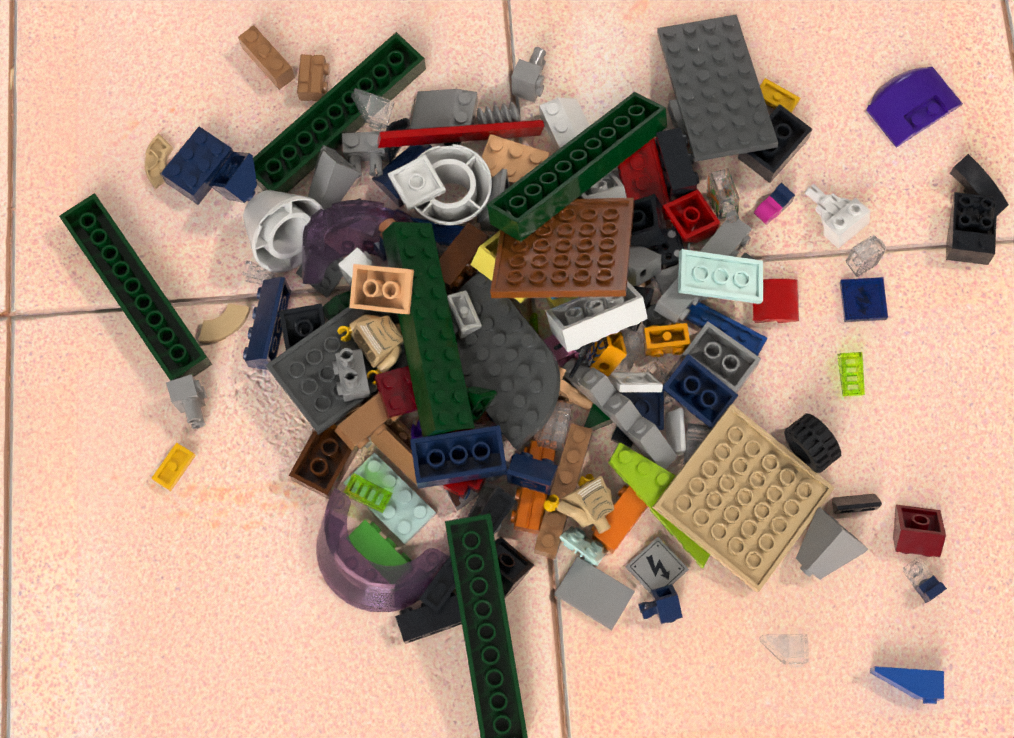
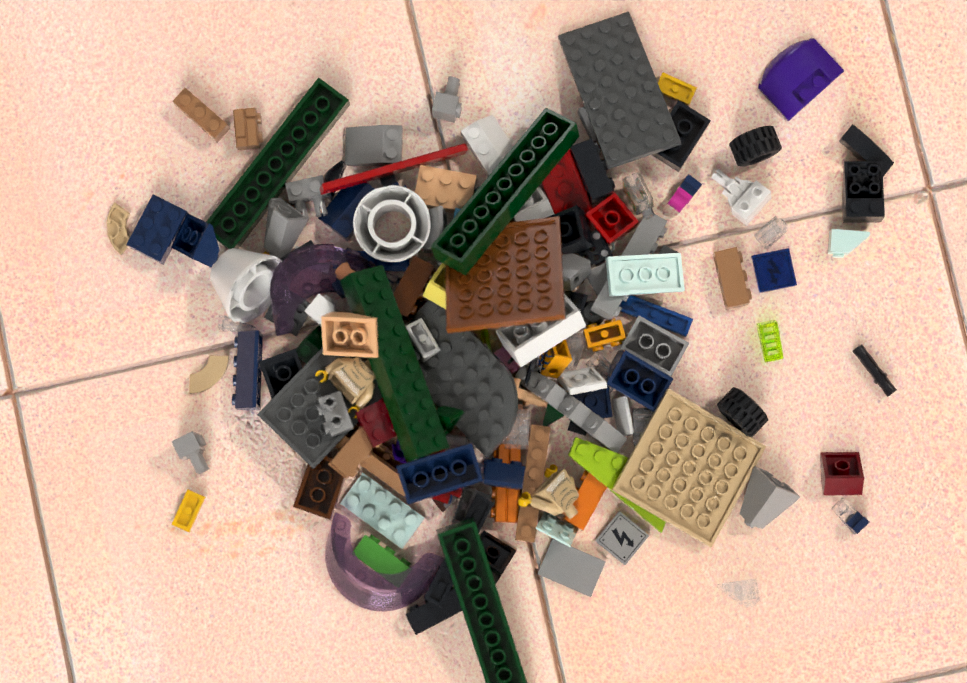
camera: 10 degrees left, 10 degrees up
dark green brick [59,193,212,381] -> none
clear neon green slope [342,473,393,513] -> none
clear slope [351,88,395,130] -> none
white tile [388,154,446,211] -> none
light grey piece [477,102,520,124] -> none
dark blue brick [638,584,683,624] -> none
red slope [753,279,799,323] -> none
black slope [832,494,882,514] -> none
blue slope [870,666,944,705] -> none
none -> medium nougat brick [713,247,752,310]
none -> black tyre [729,126,782,167]
none -> light aqua slope [828,229,870,258]
none -> black pin [852,344,897,397]

